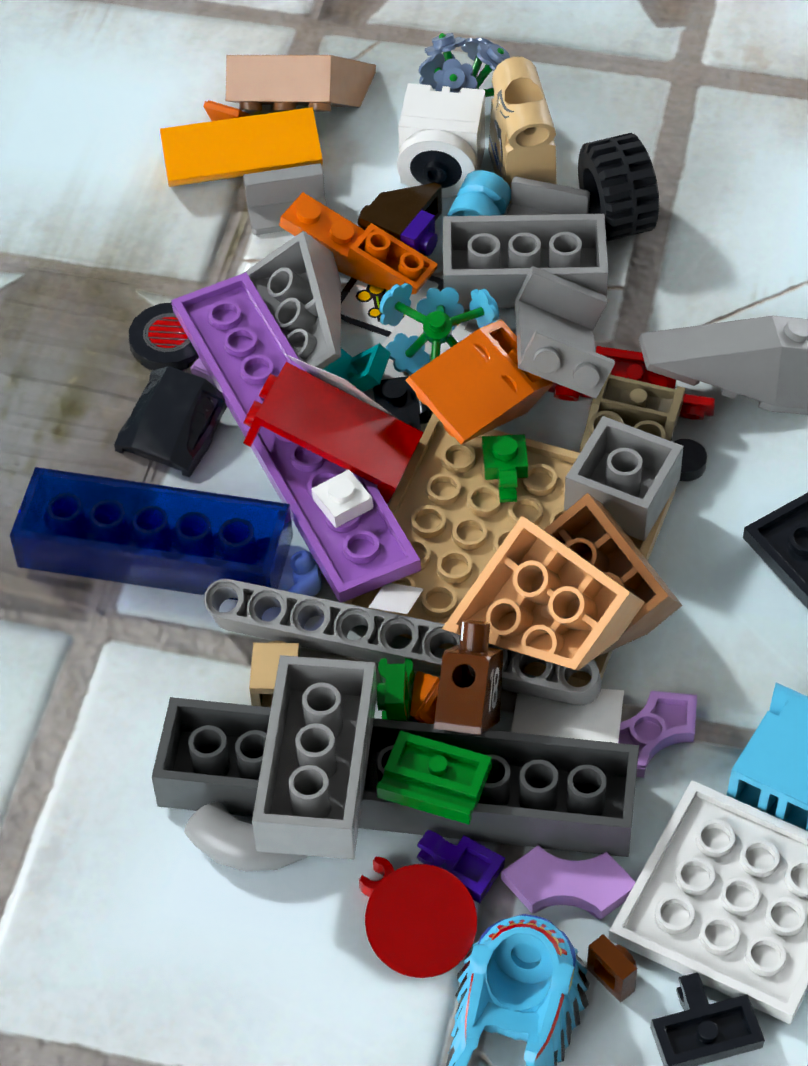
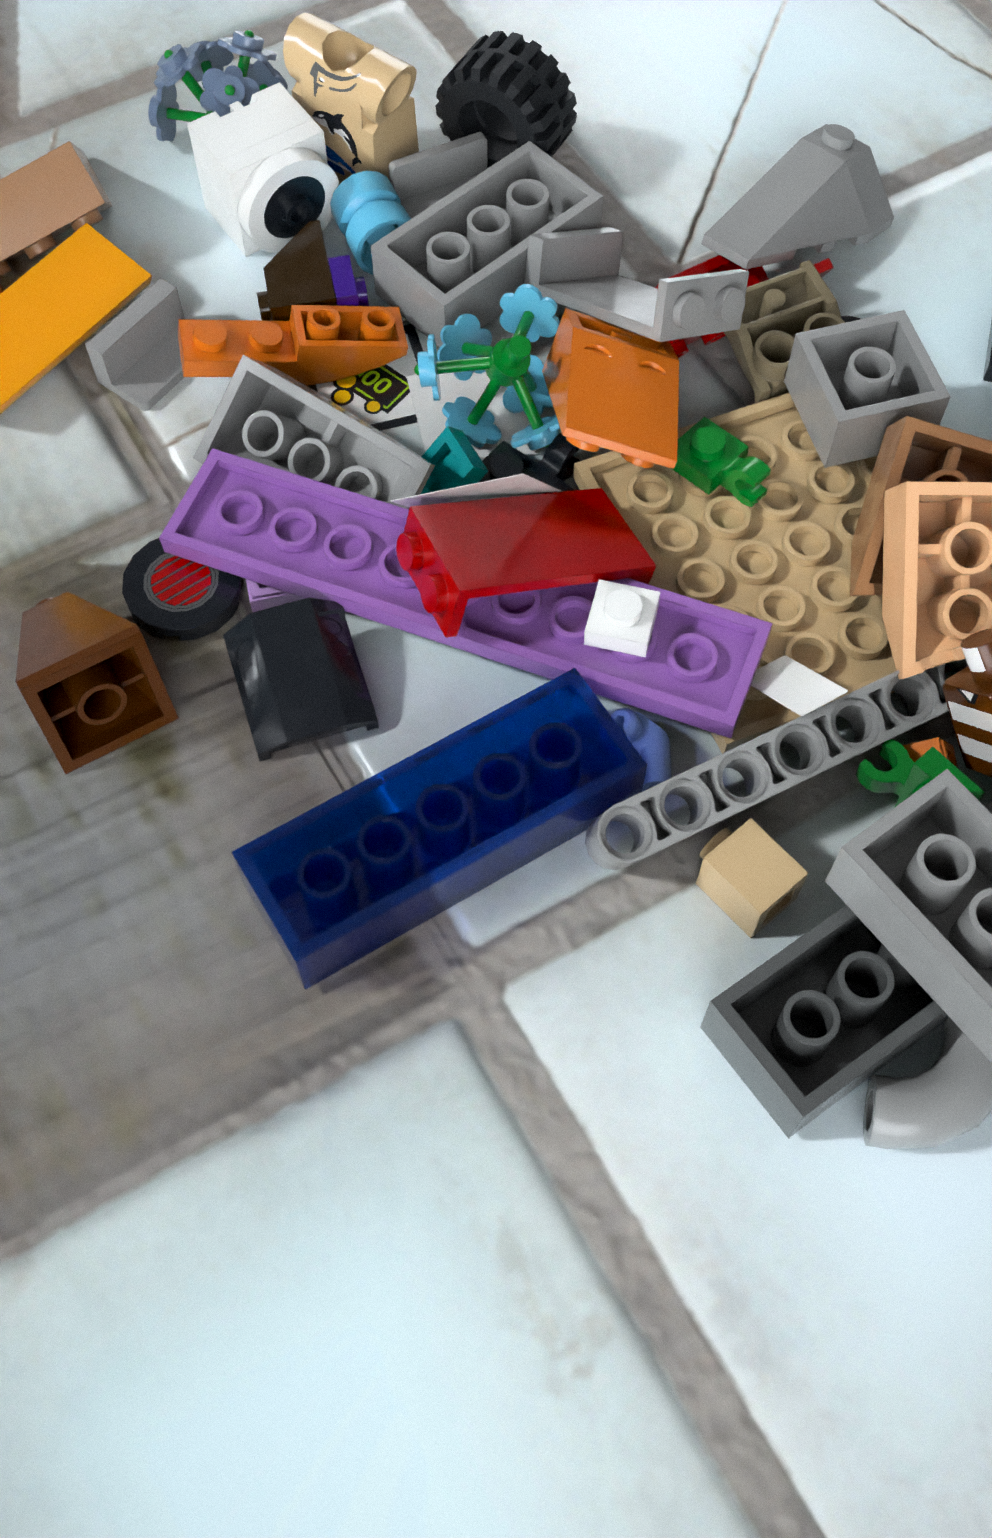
camera: 45 degrees left, 10 degrees up
none -> reddish brown slope [15,591,179,774]

